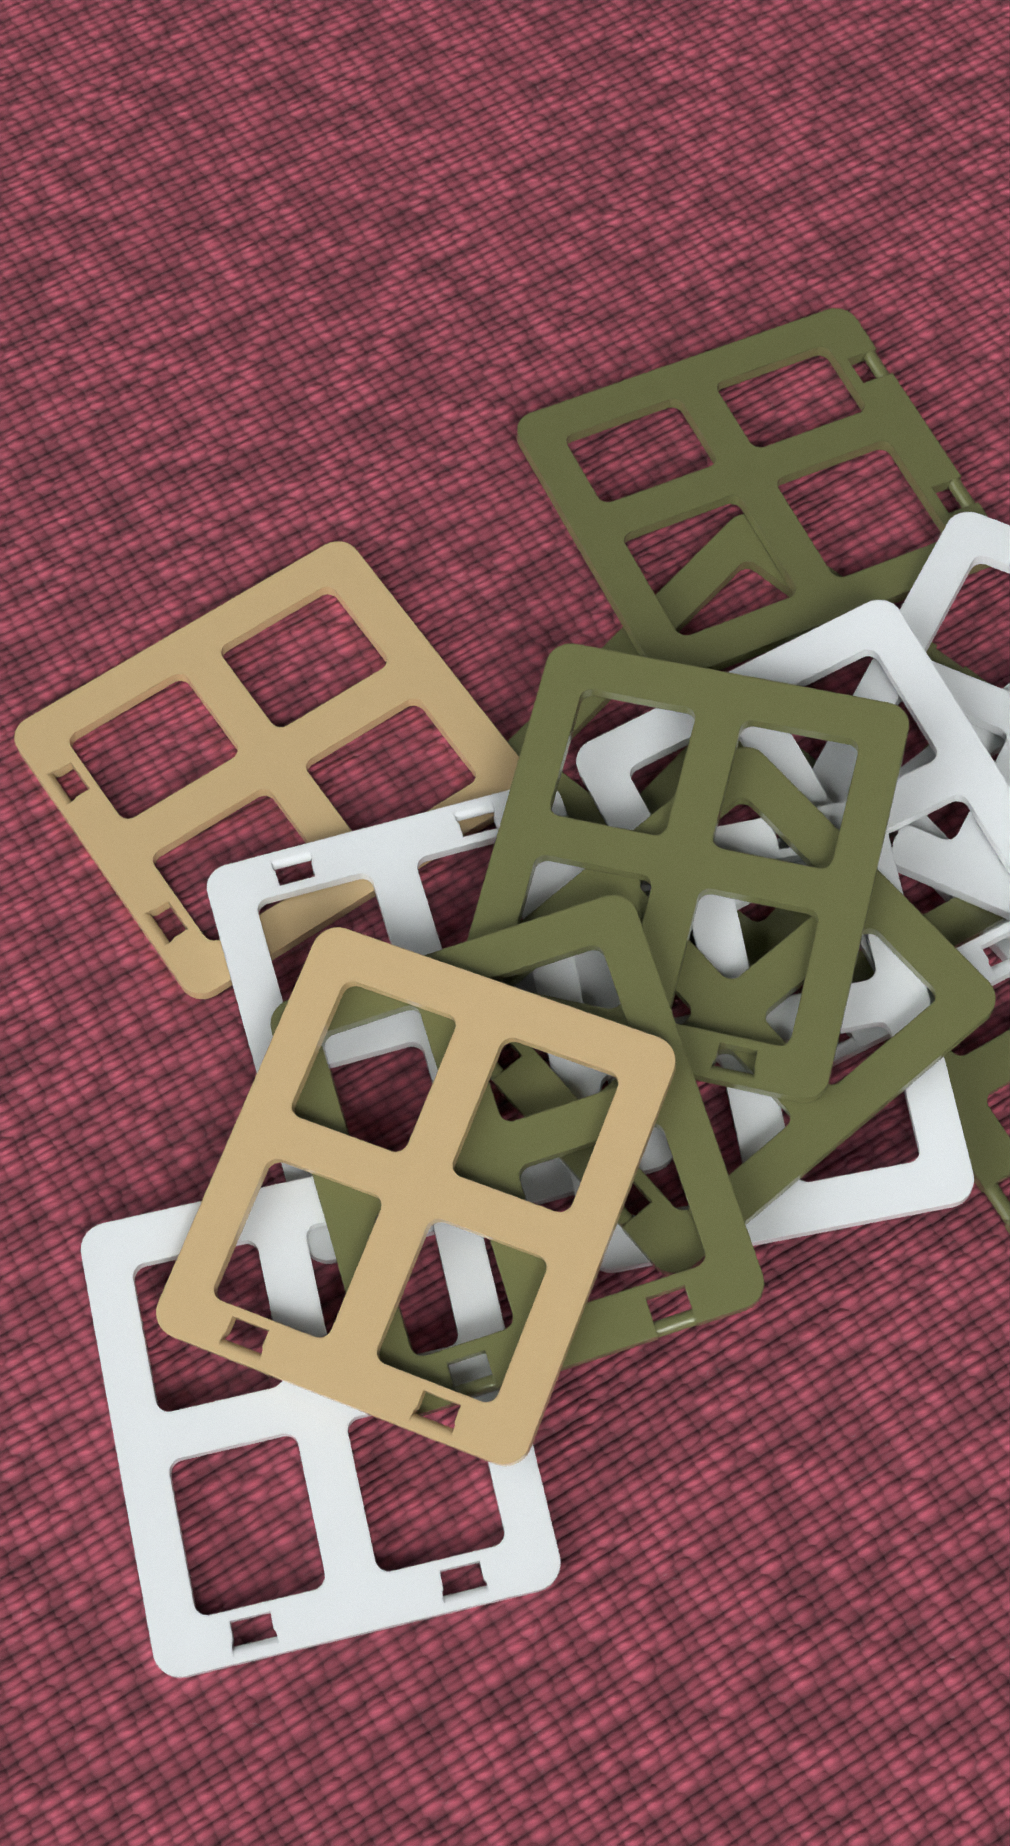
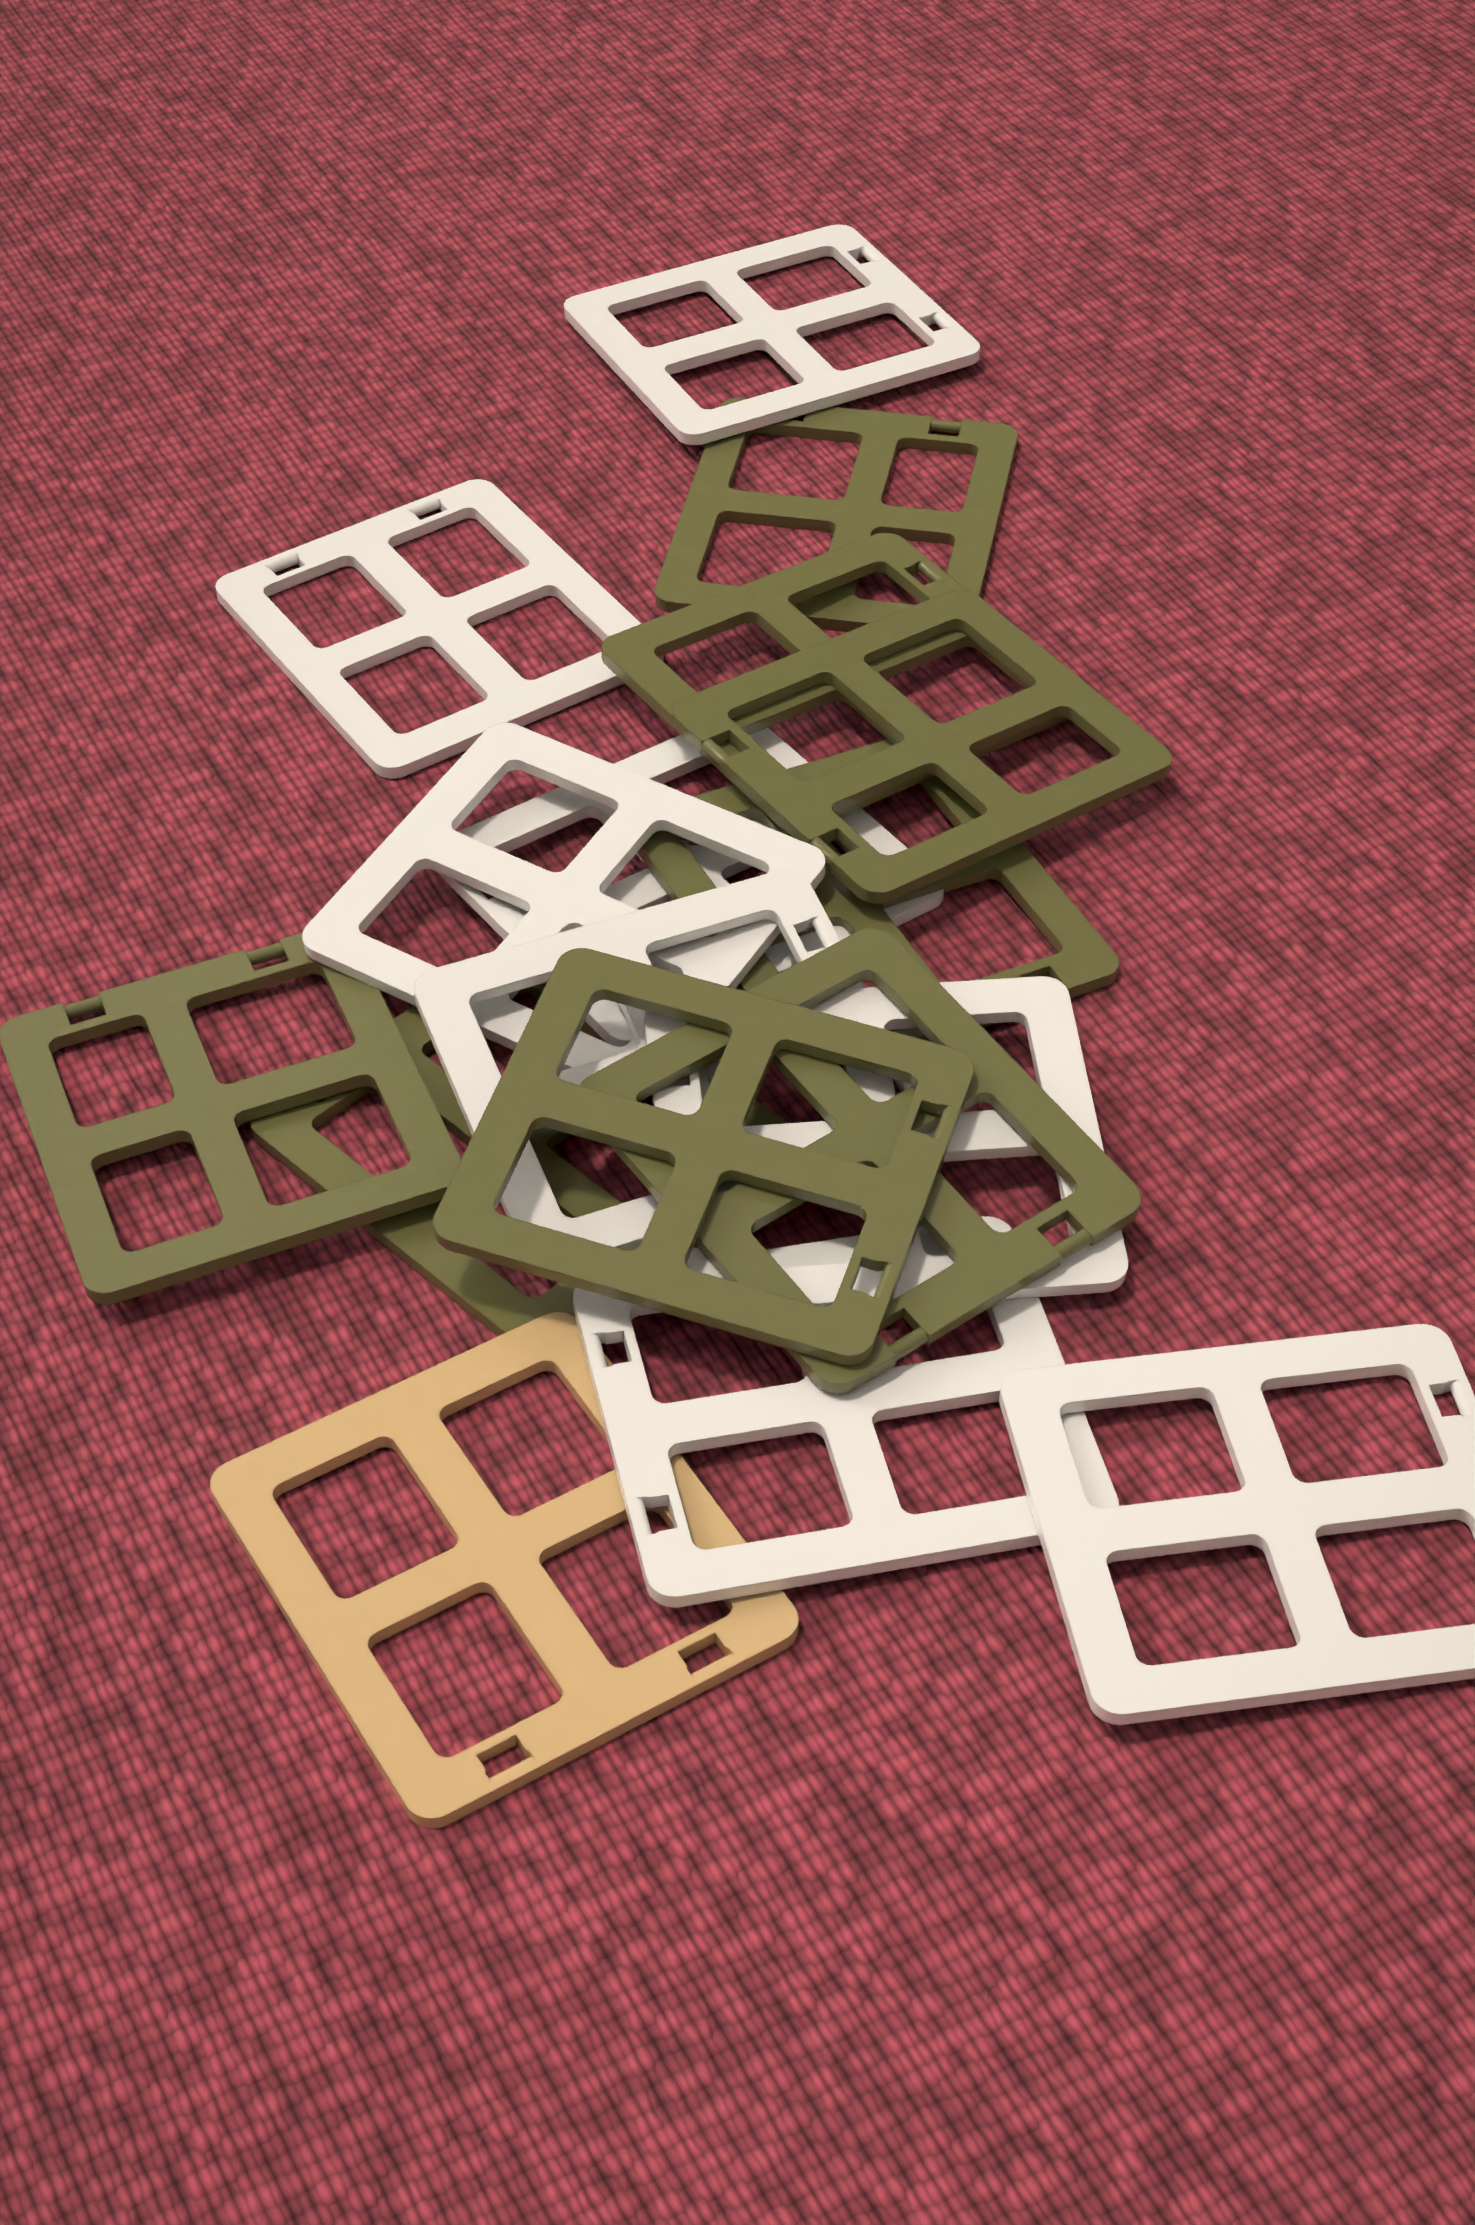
camera: 85 degrees left, 20 degrees down
tan window [156,927,676,1466] -> none
olive window [270,895,764,1416] -> none

